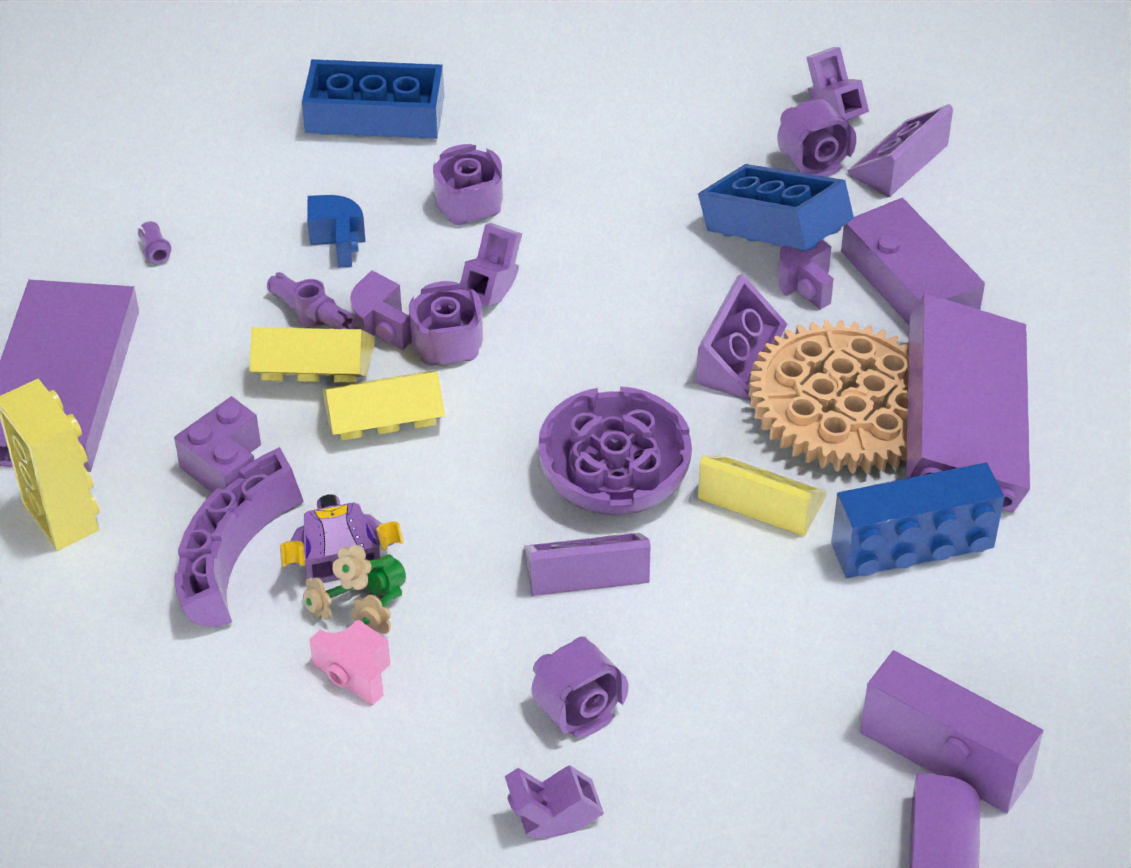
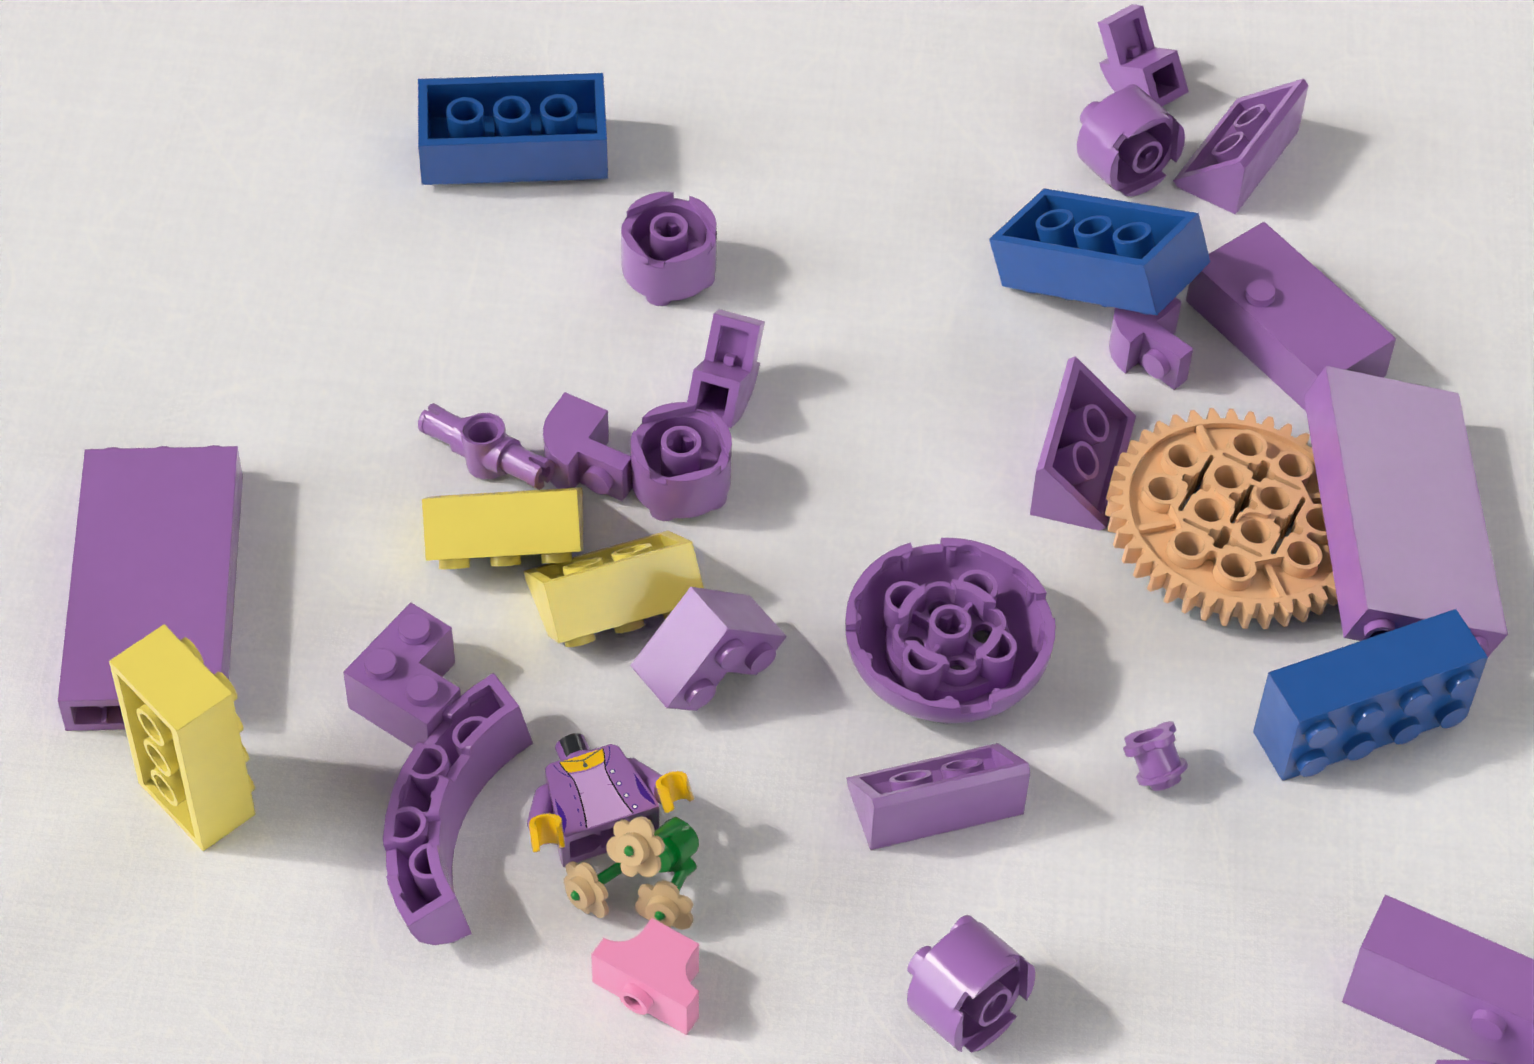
camera: 10 degrees left, 5 degrees up
medium lavender pin [138,221,172,264] -> none
blue brick [307,195,366,268] -> none
light yellow slope [698,455,827,536] -> none
none -> medium lavender brick [630,587,787,711]
none -> medium lavender brick [1123,721,1188,791]

